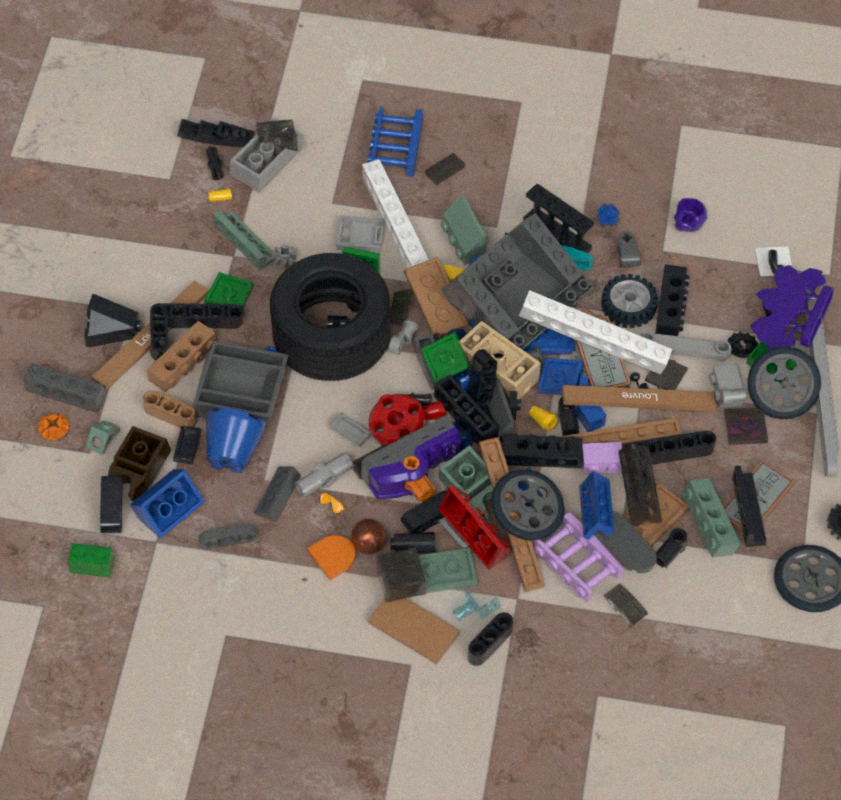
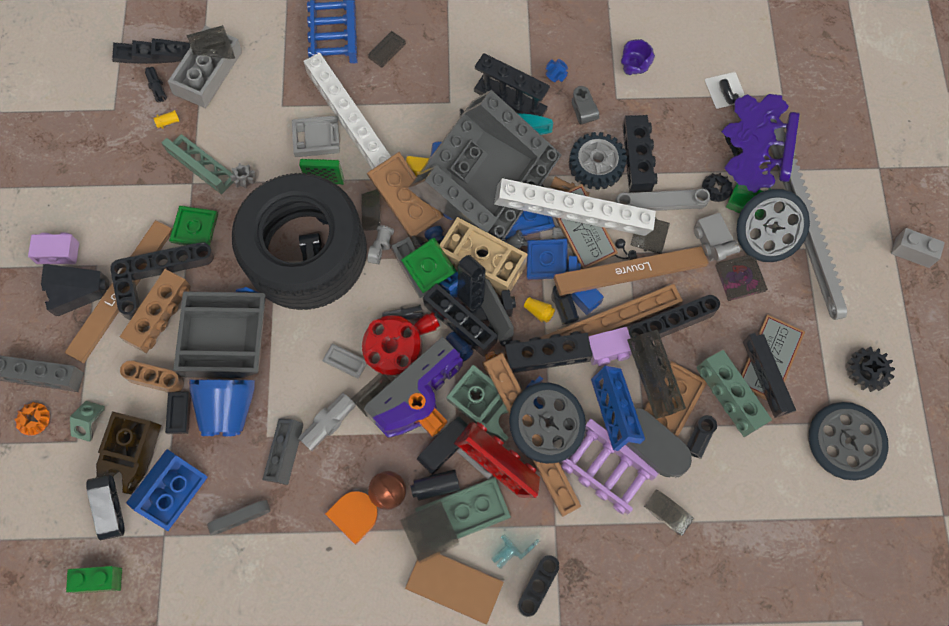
camera: 10 degrees left, 15 degrees up
light orange piece [320,493,346,514] -> none
sand green slope [441,195,486,266] -> none
none -> lavender brick [28,232,79,264]

